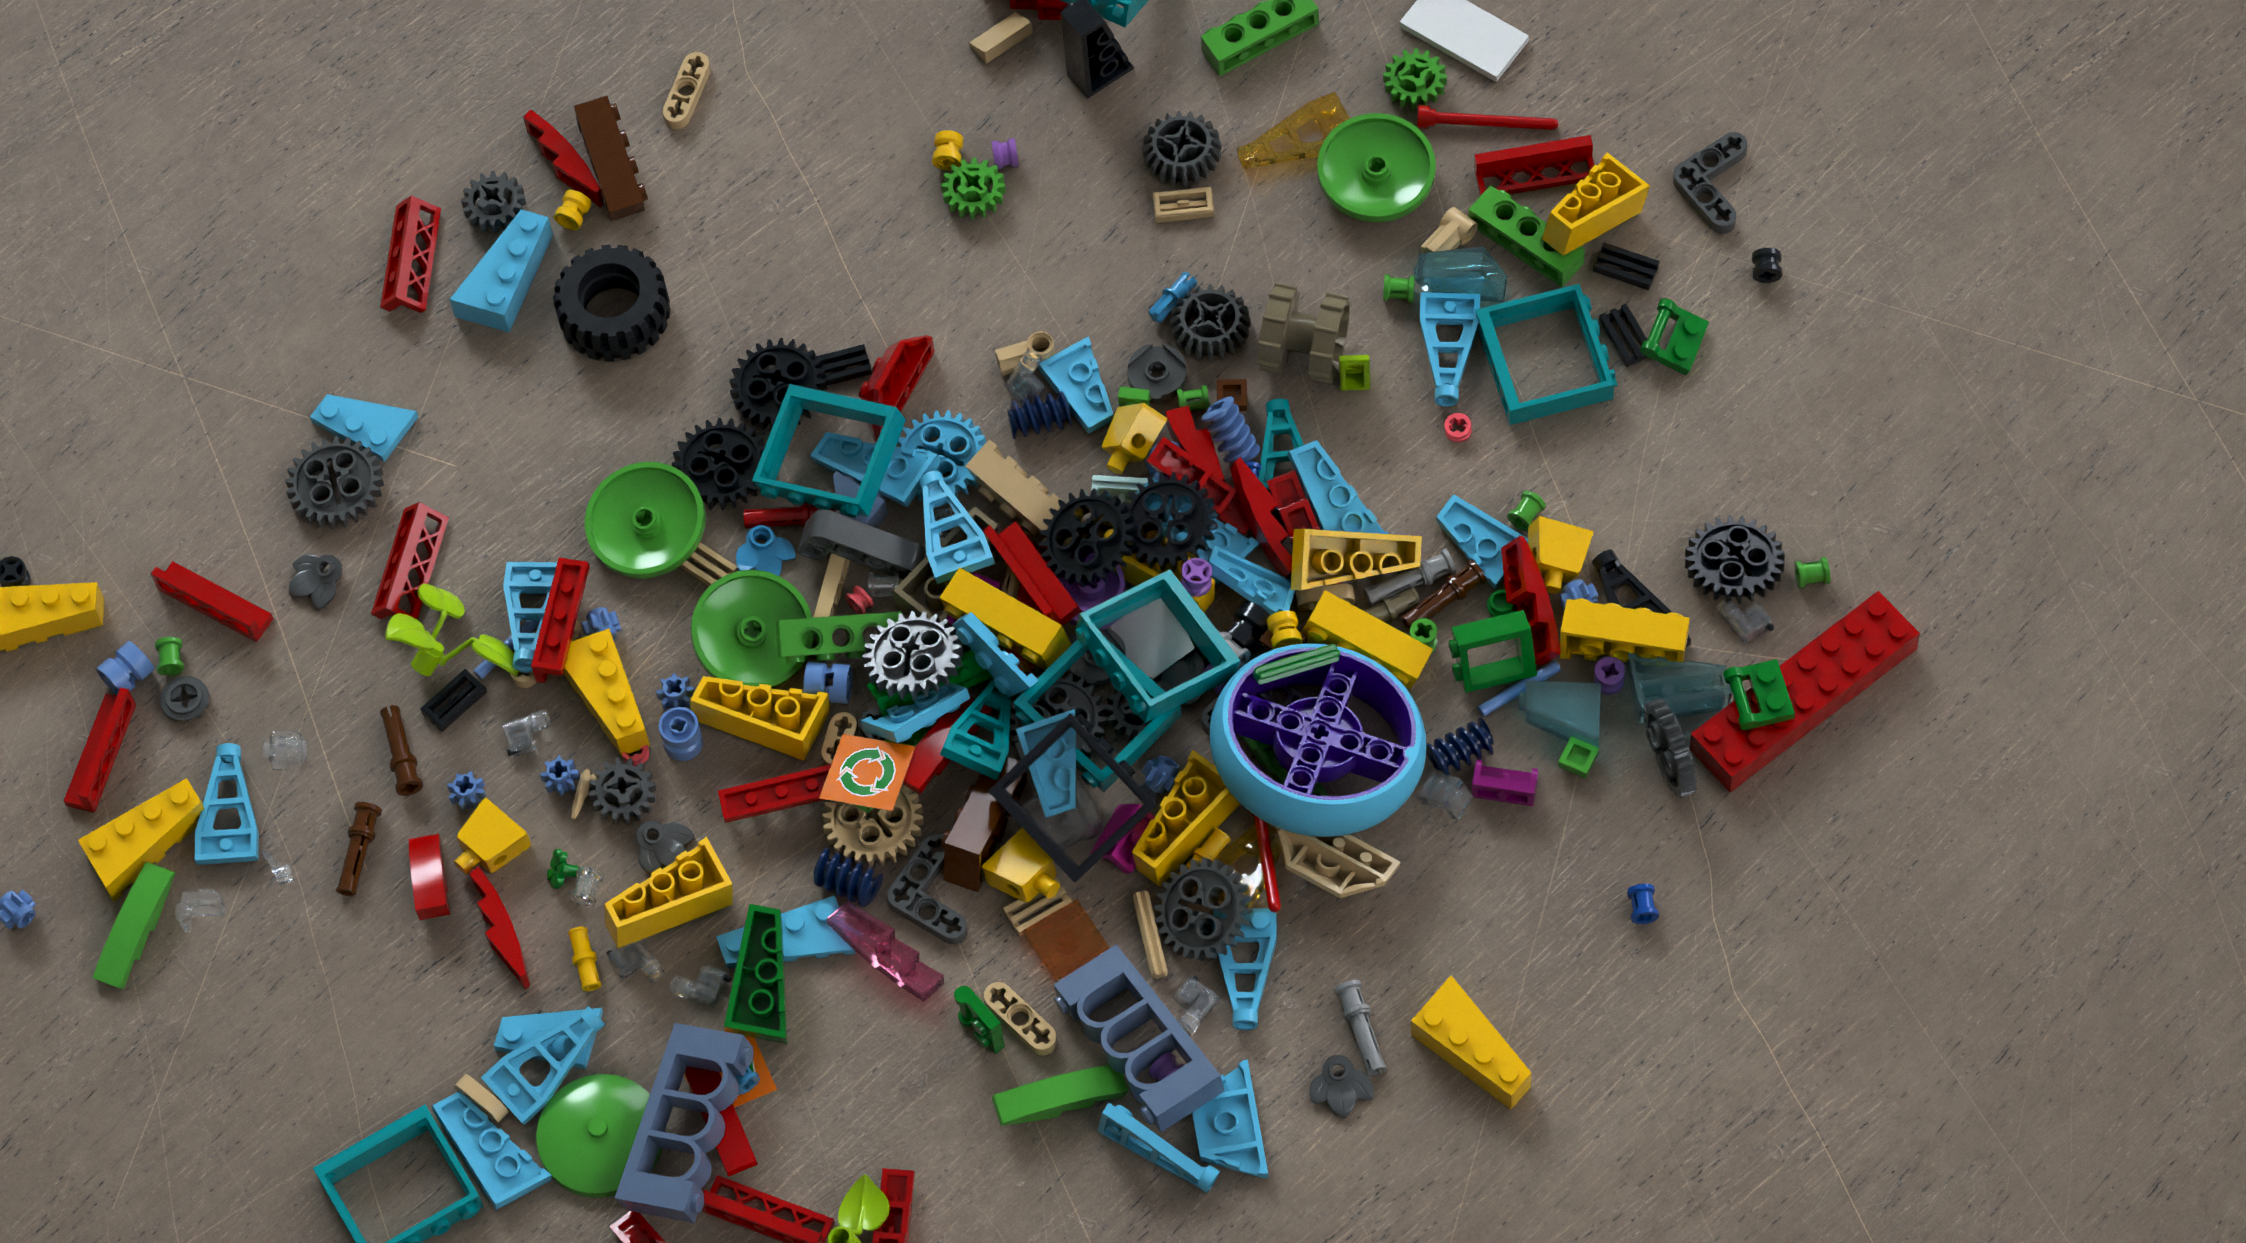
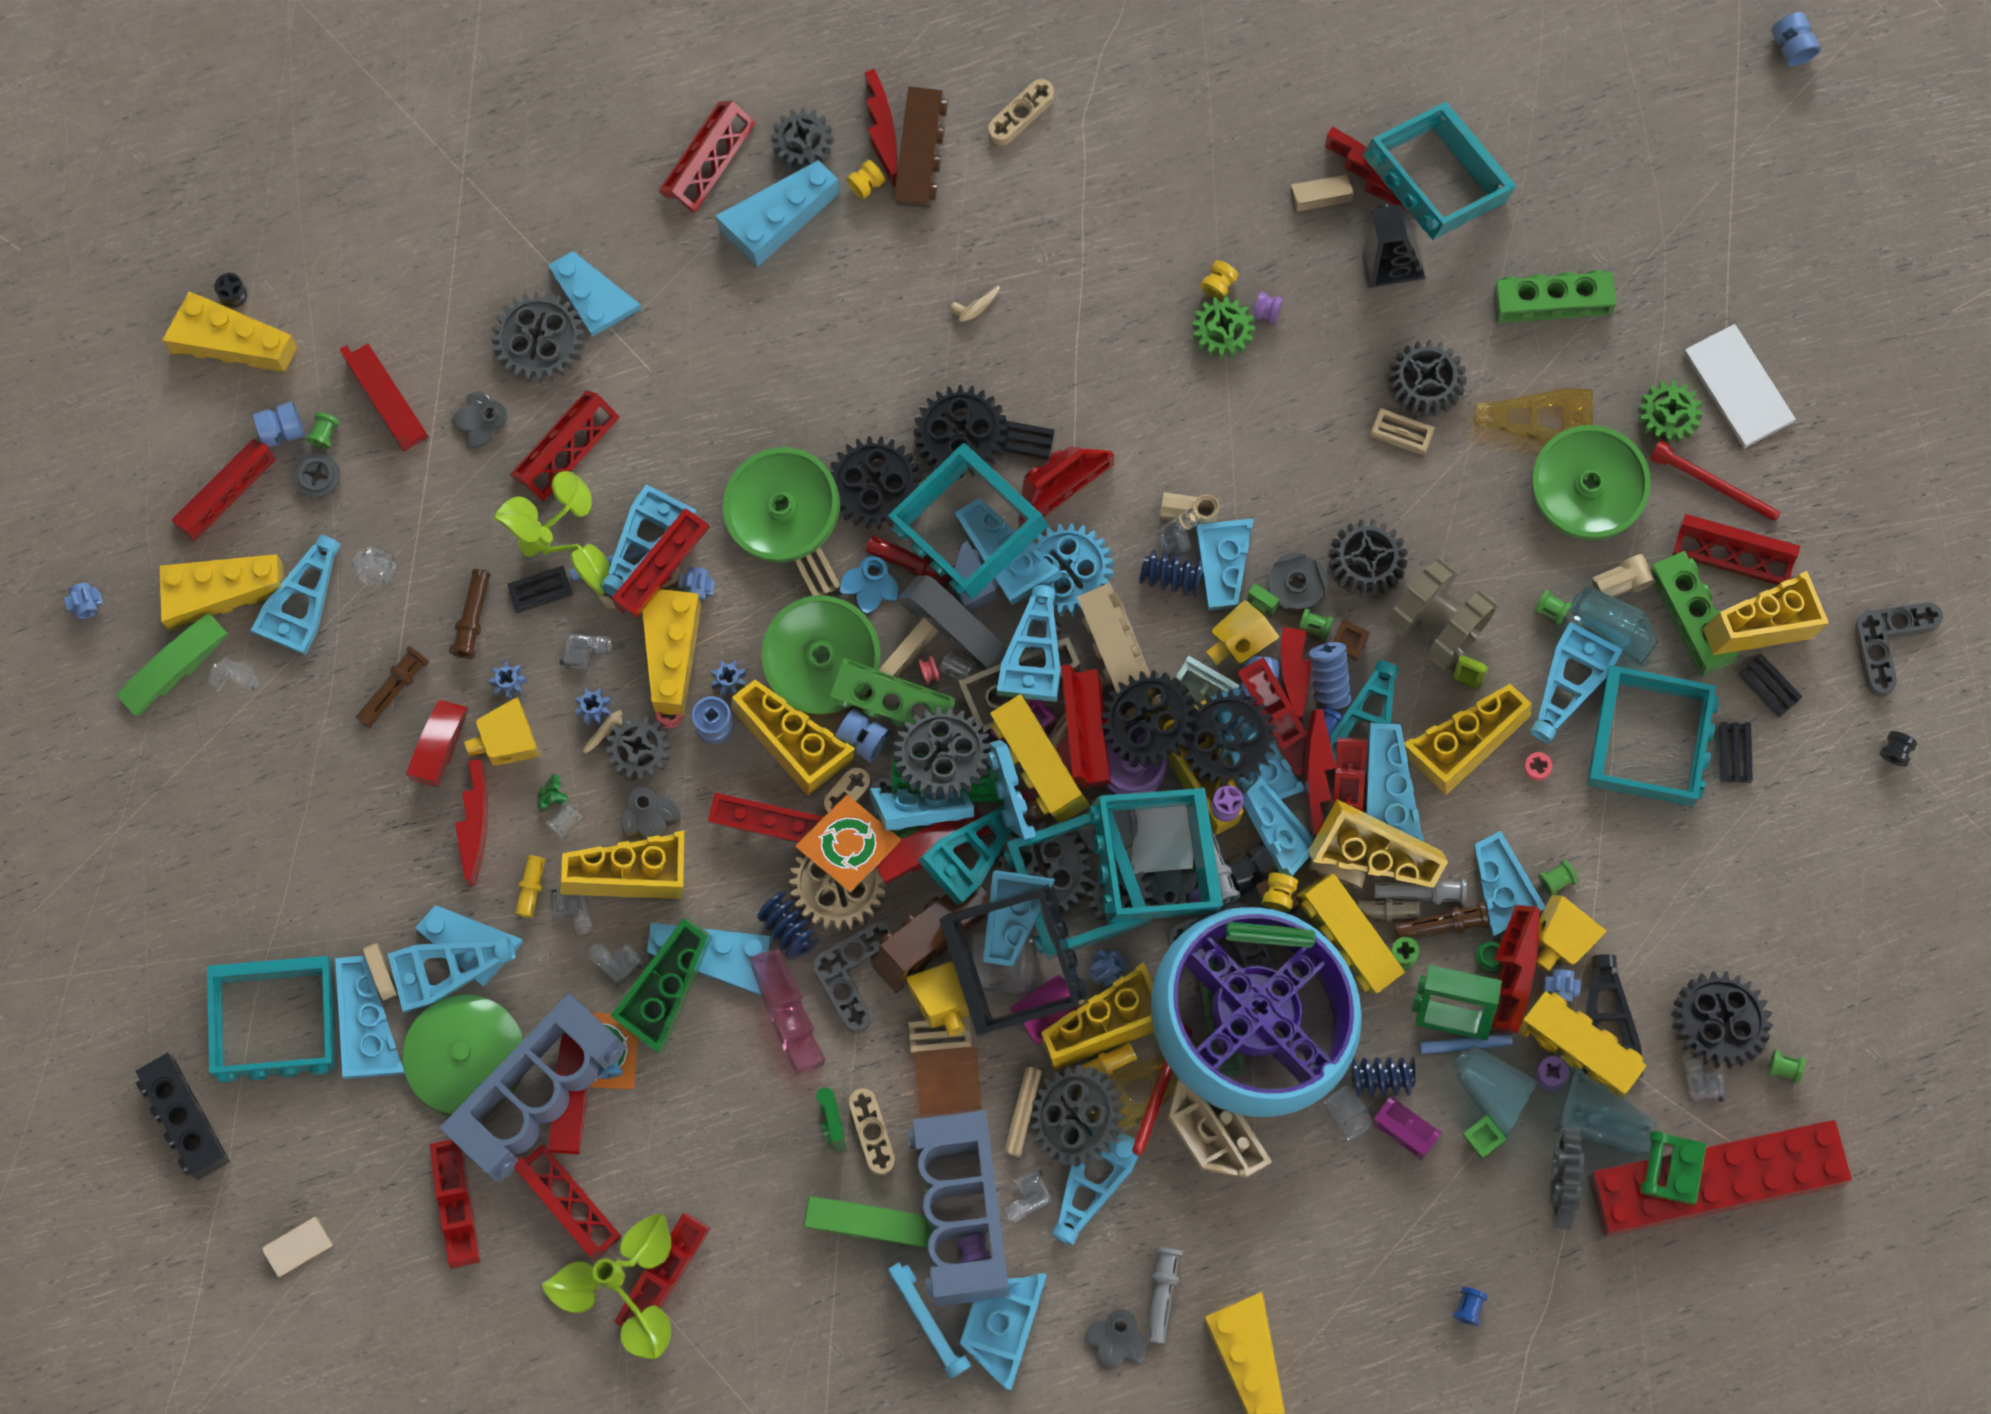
camera: 25 degrees right, 10 degrees up
clear hand [261,849,294,885] -> none
black tyre [553,244,671,362] -> none
dark azure axle [1148,272,1197,323] -> none
green plate [1640,298,1709,375] -> none
none -> tan bar [950,285,1000,322]
none -> yellow wedge [1404,684,1532,795]

